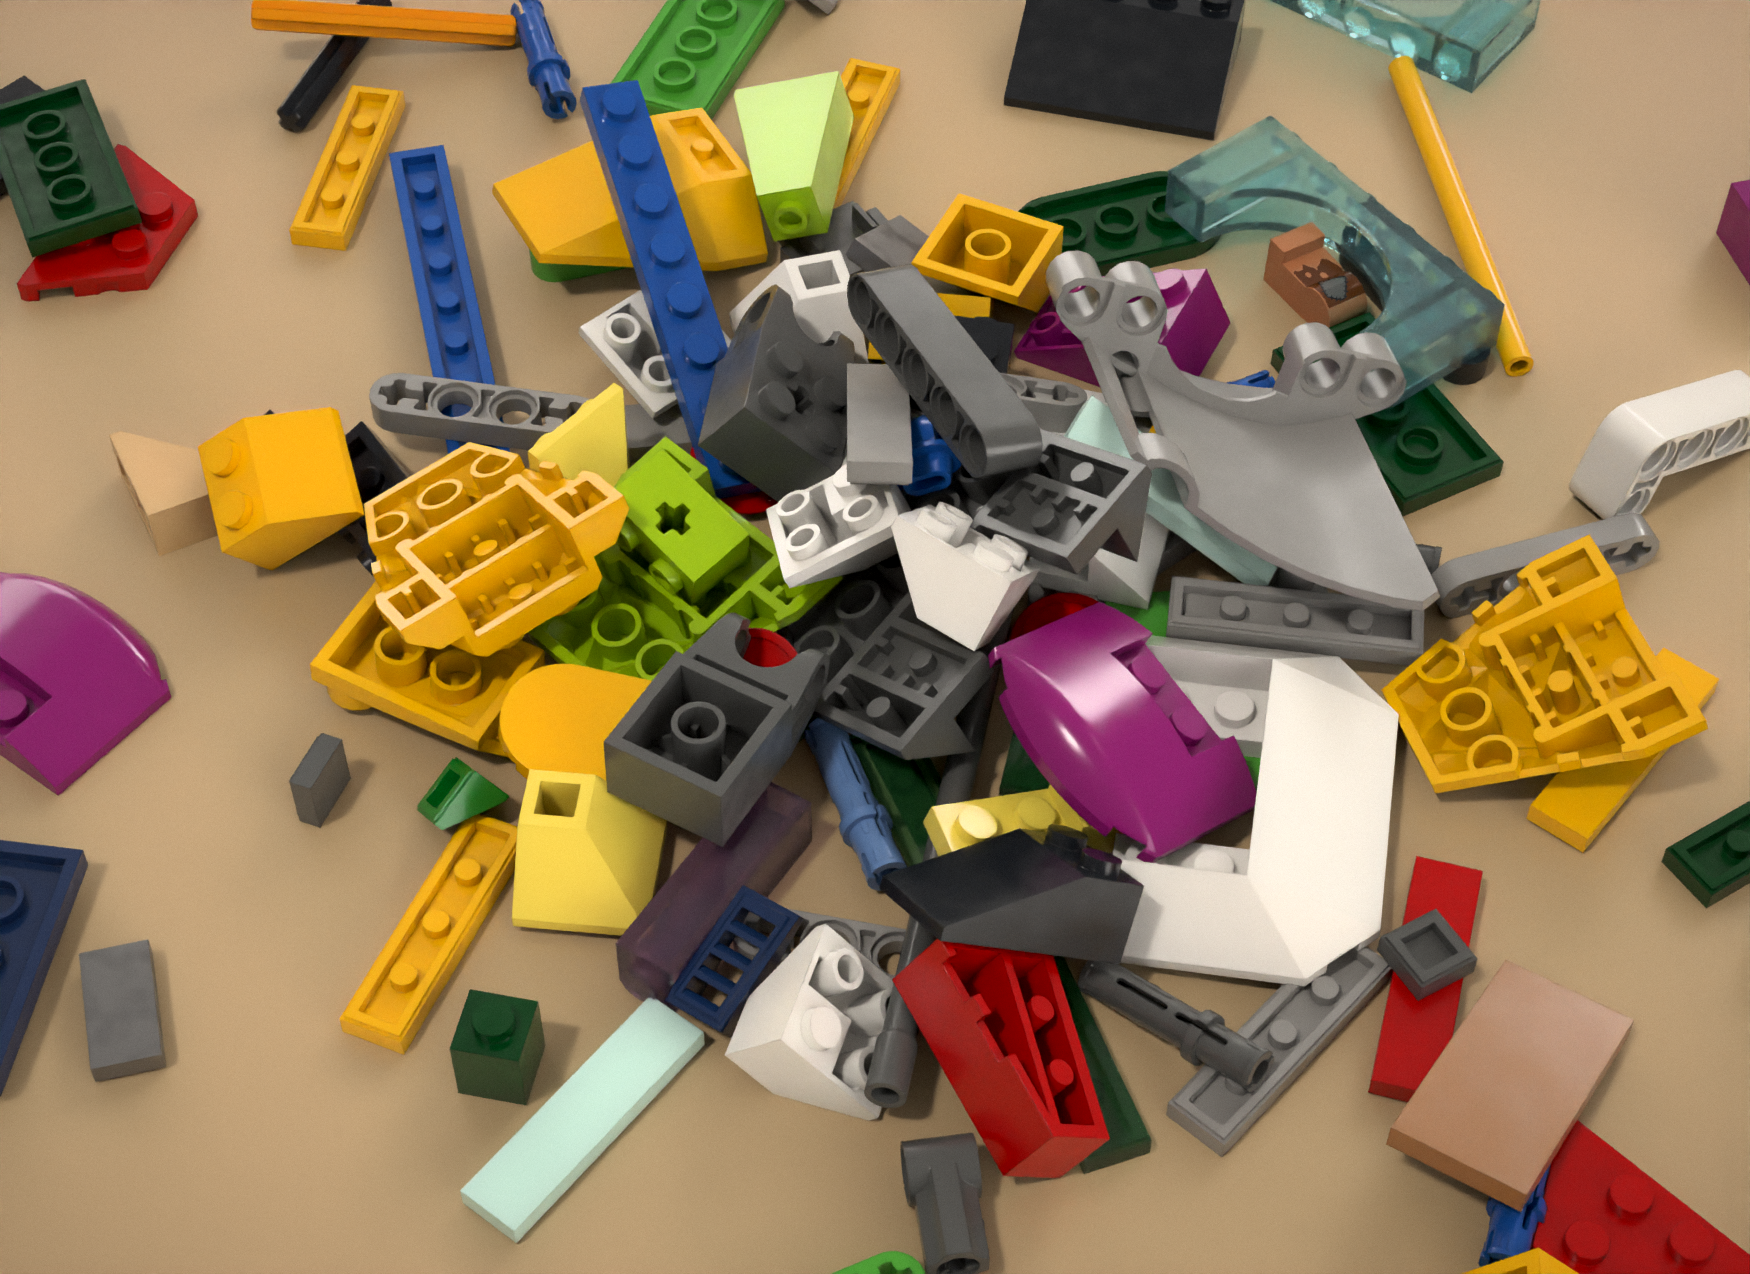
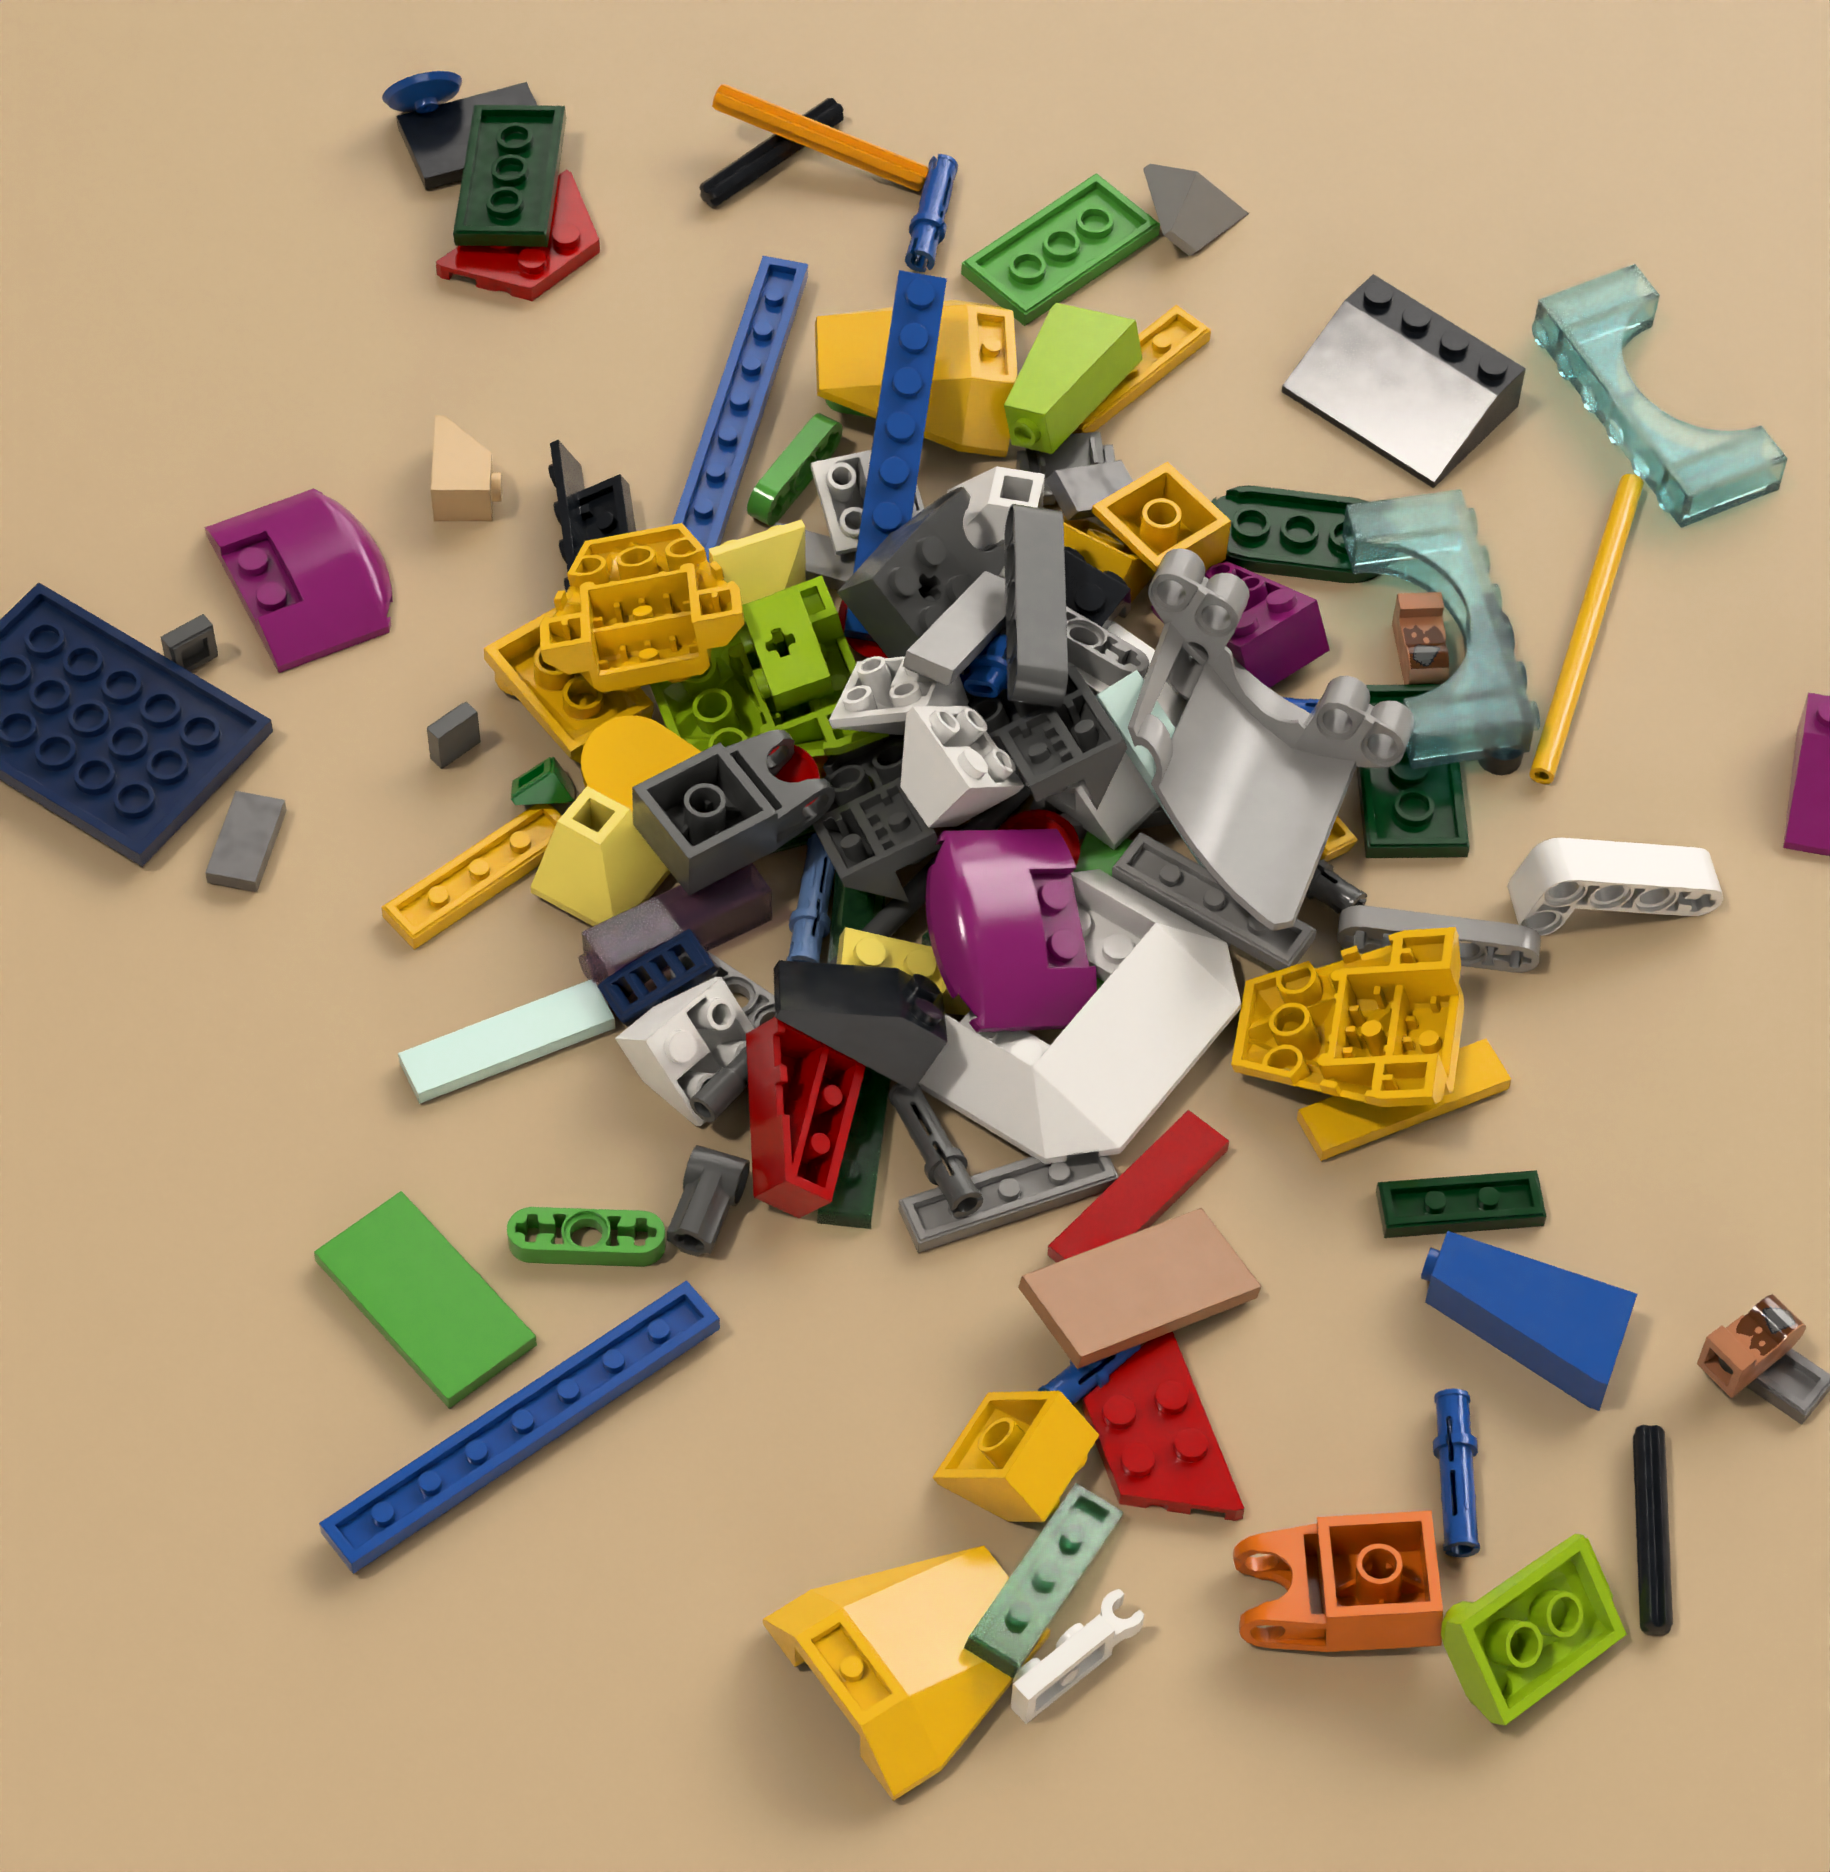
camera: 25 degrees right, 5 degrees up
yellow slope [198,407,365,571] -> none
yellow tile [289,85,406,251] -> none
light grey beam [369,373,589,450] -> none
dark green brick [449,989,545,1106] -> none
dark grey tile [1377,909,1478,1001] -> none
none -> bright green beam [747,413,843,526]

